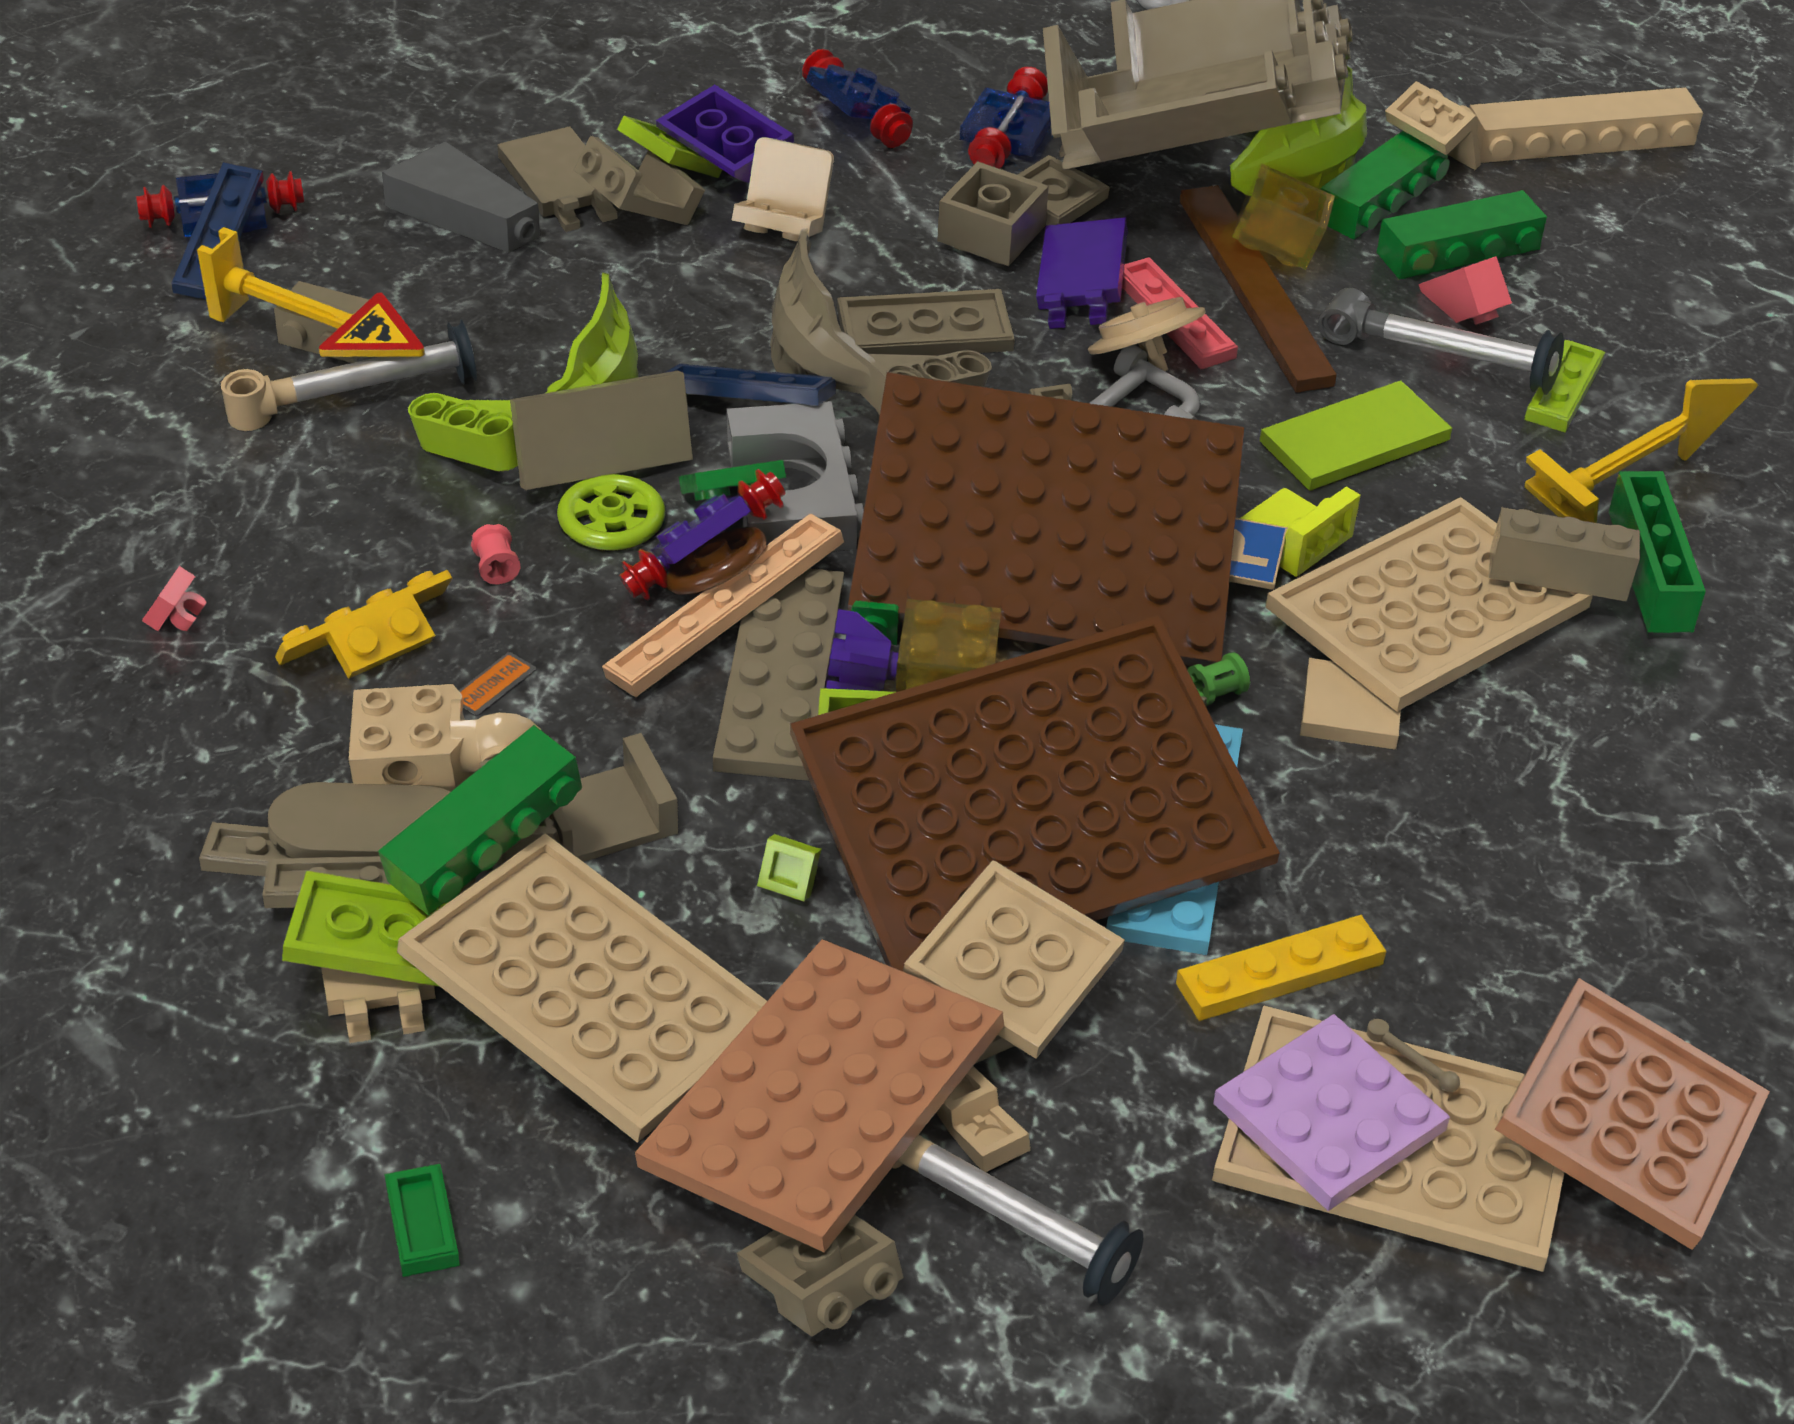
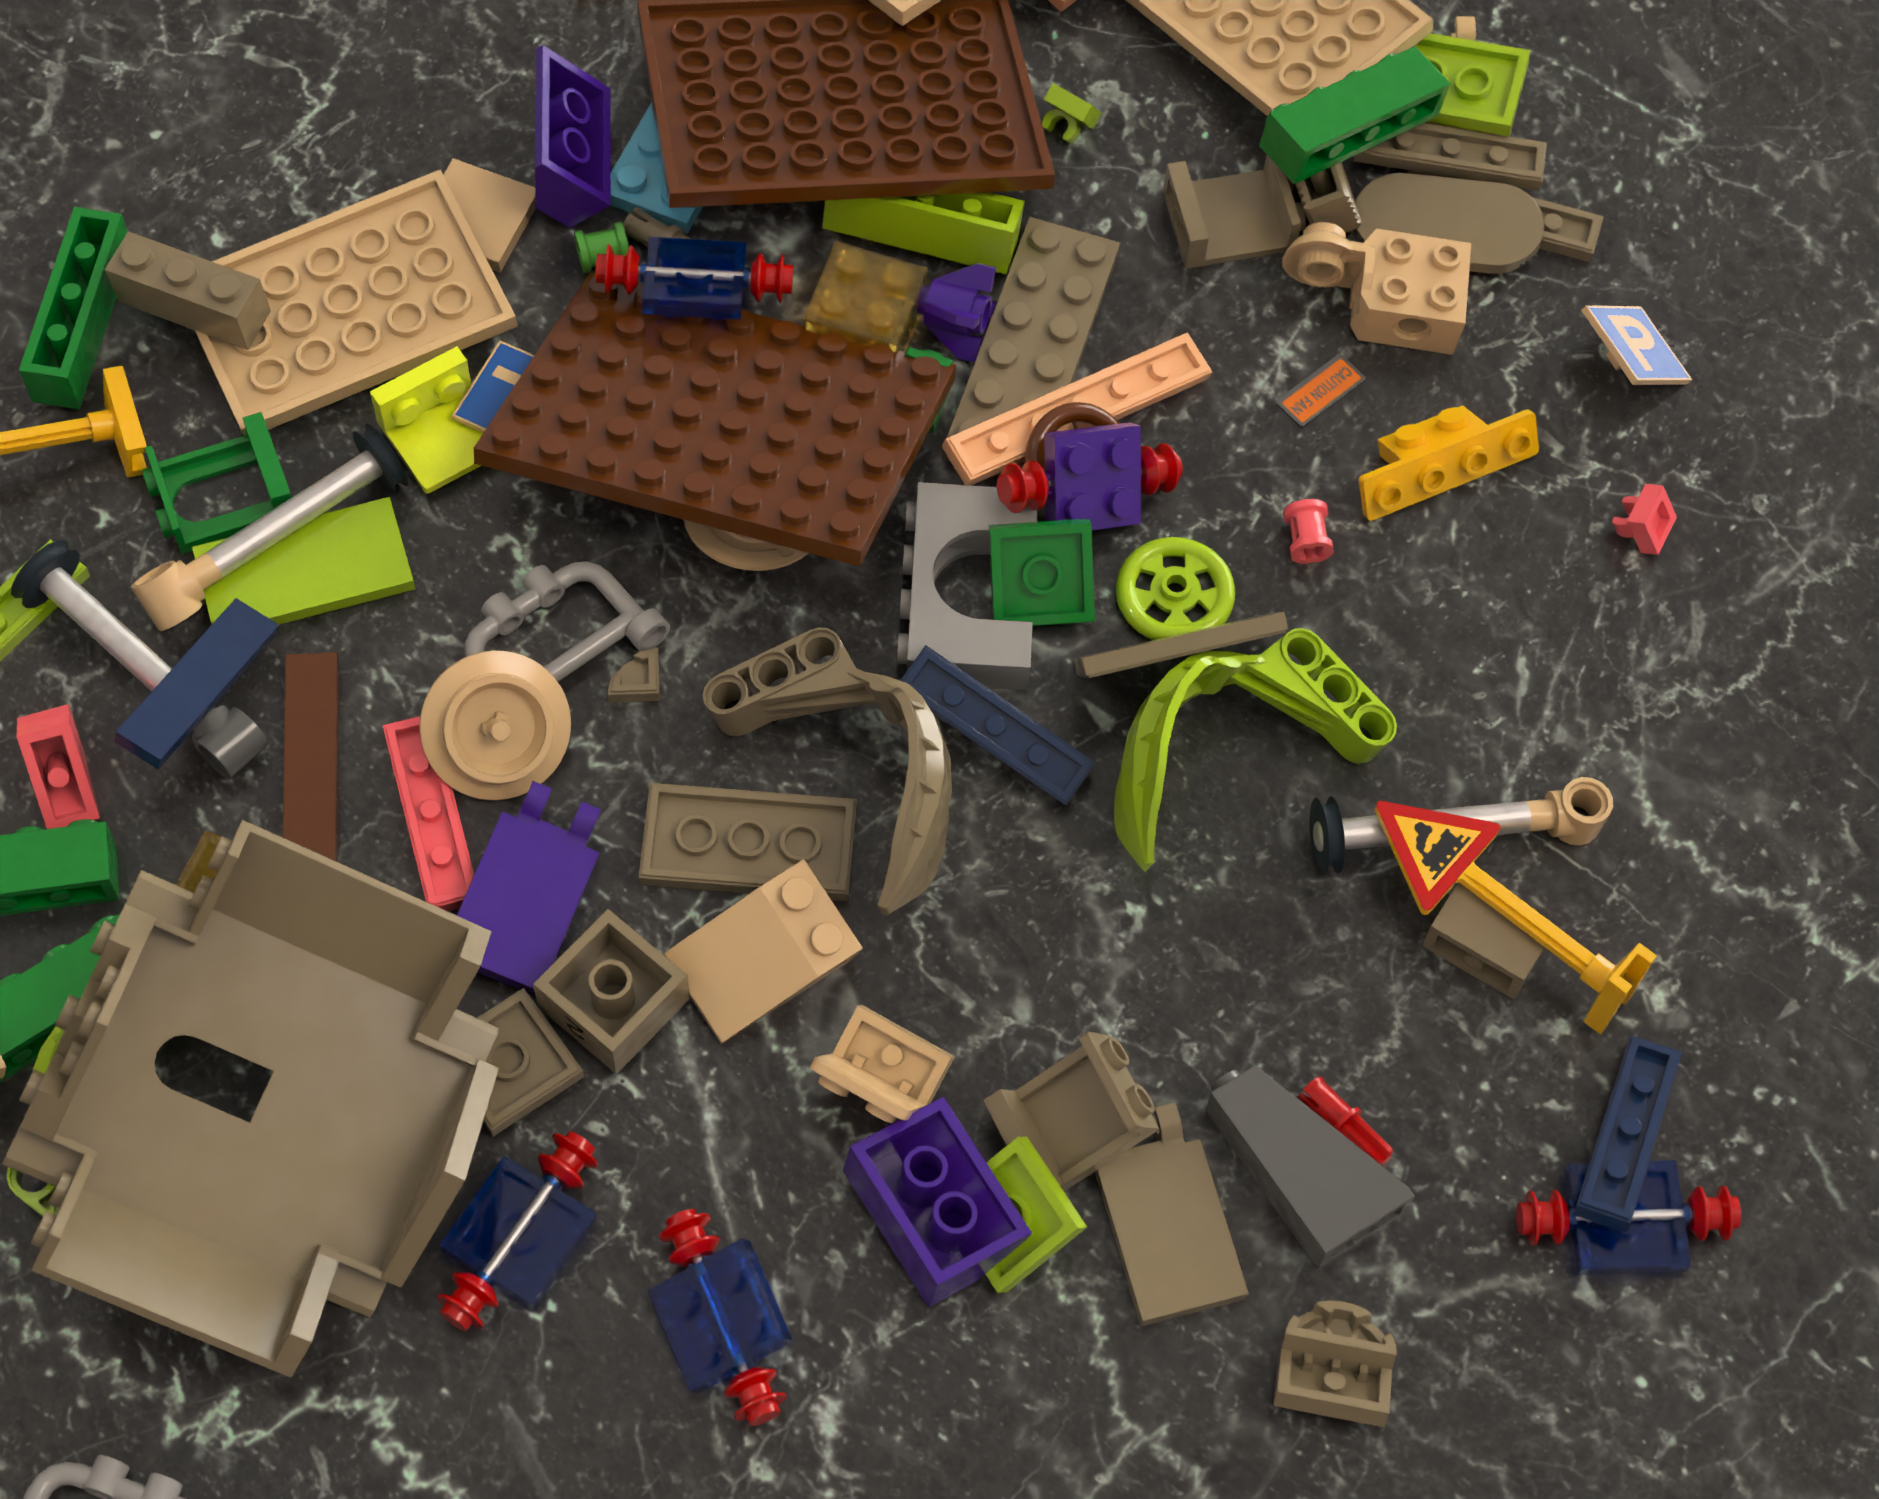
camera: 170 degrees left, 20 degrees up
none -> dark blue tile [114,598,279,770]
none -> piece [131,423,408,631]
none -> green panel [141,412,292,555]
none -> dark purple slope [535,45,611,228]
none -> clear blue plate [596,237,793,320]
none -> tan slope [663,859,863,1044]
none -> dark tan slope [1273,1301,1397,1427]
none -> red axle [1297,1076,1393,1166]
none -> piece [1581,305,1692,385]

